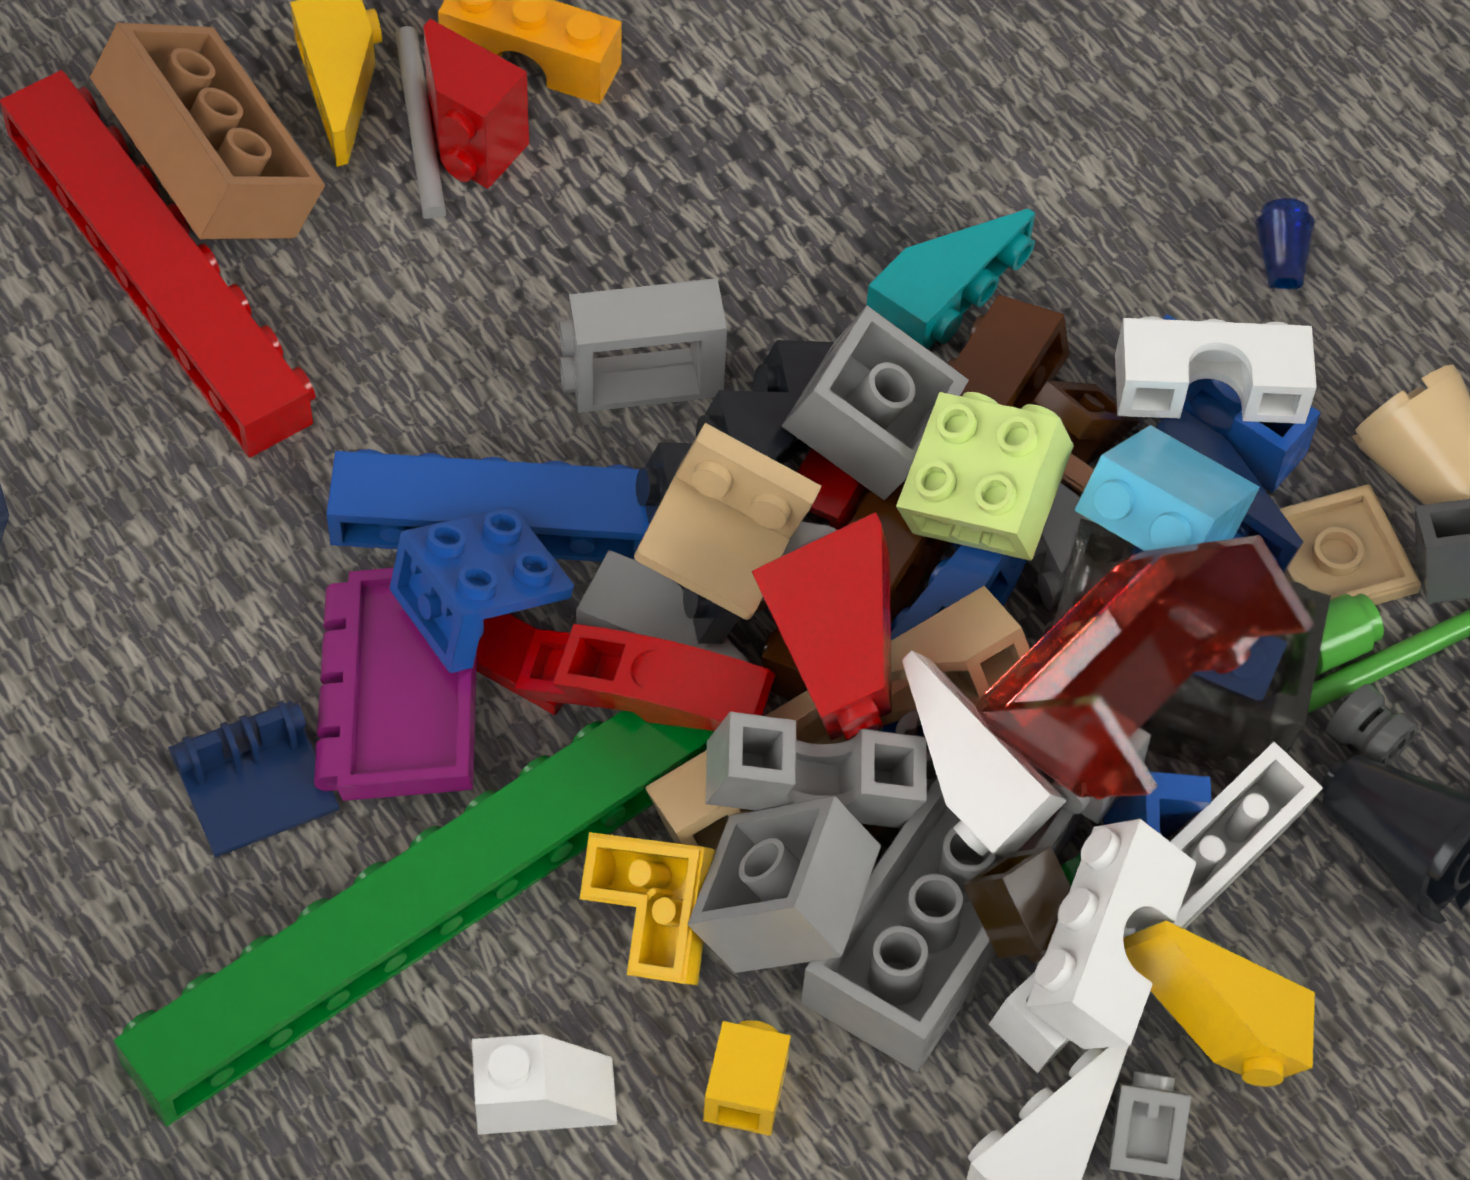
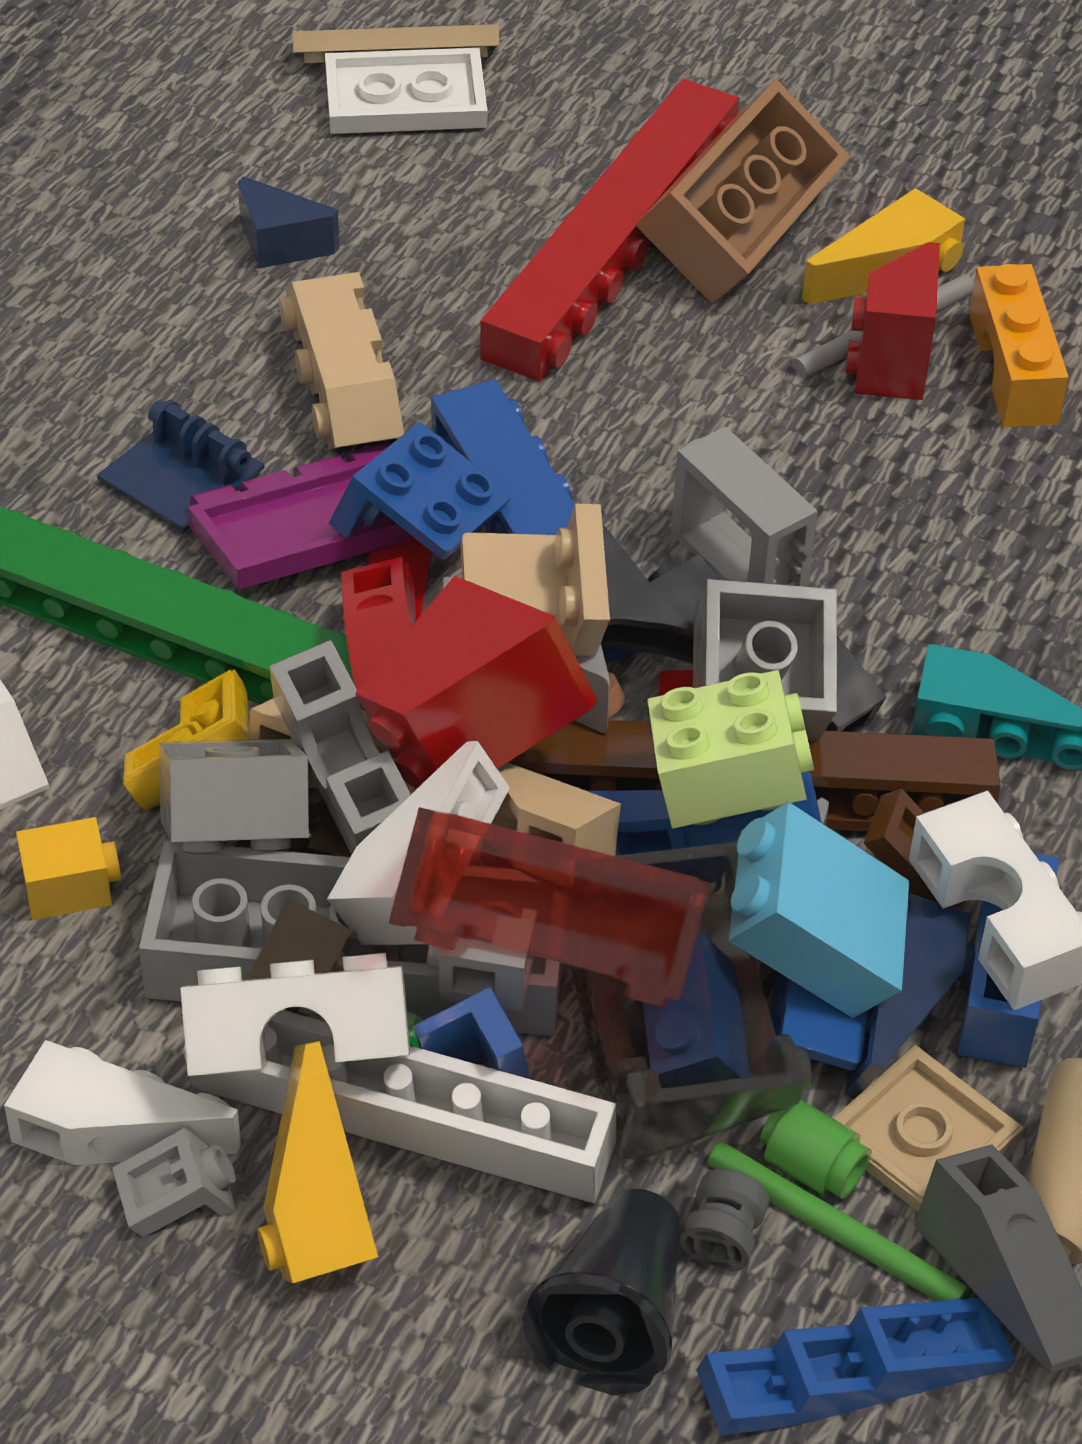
camera: 65 degrees right, 10 degrees down
none -> tan brick [279,272,404,450]

